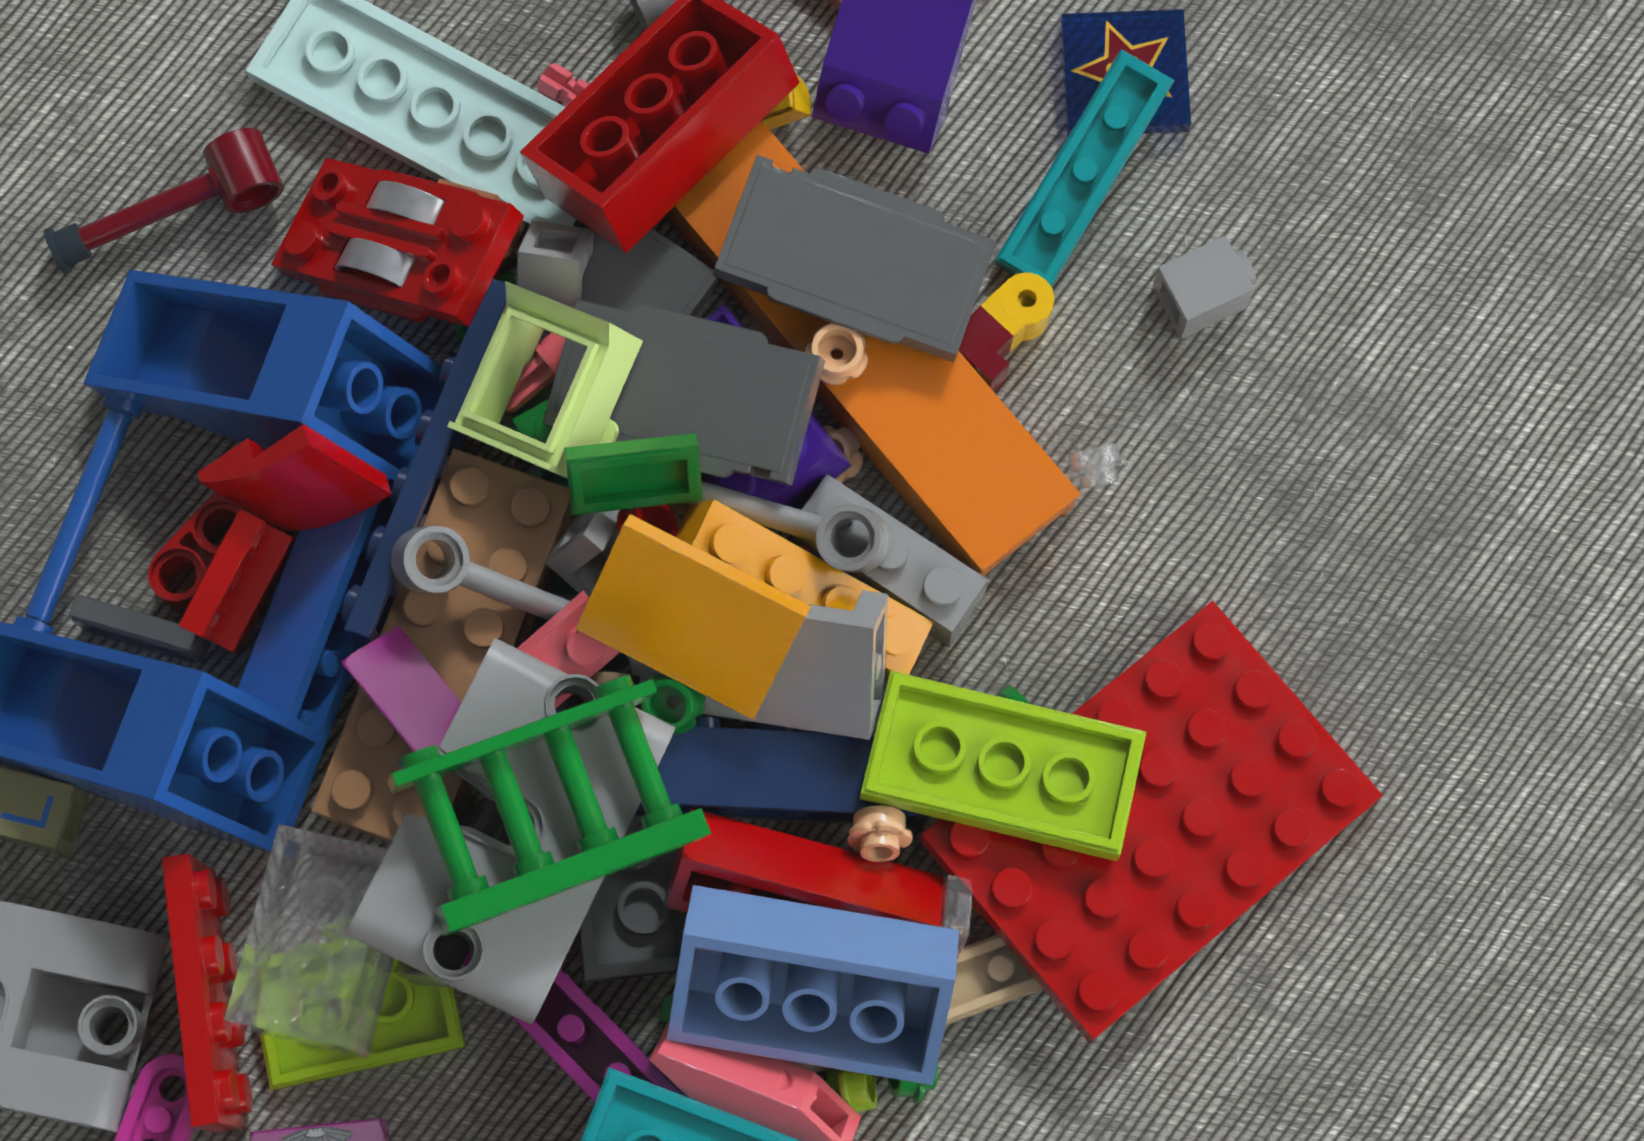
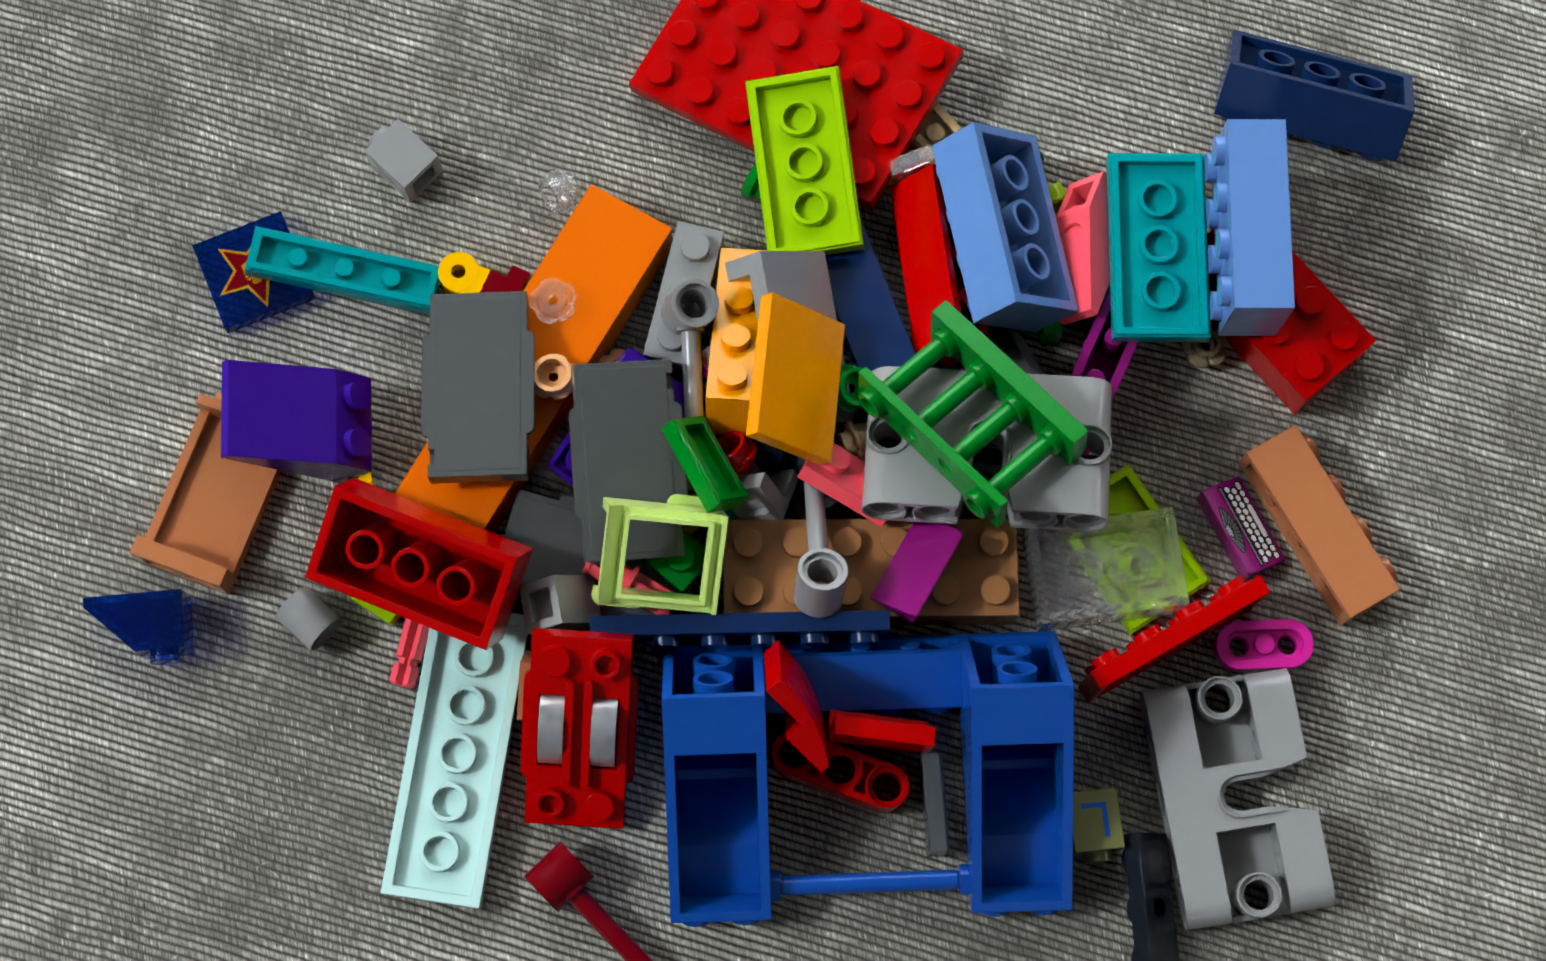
camera: 115 degrees left, 0 degrees up
light nougat plate [848,805,913,862] -> none
none -> clear plate [529,278,577,324]

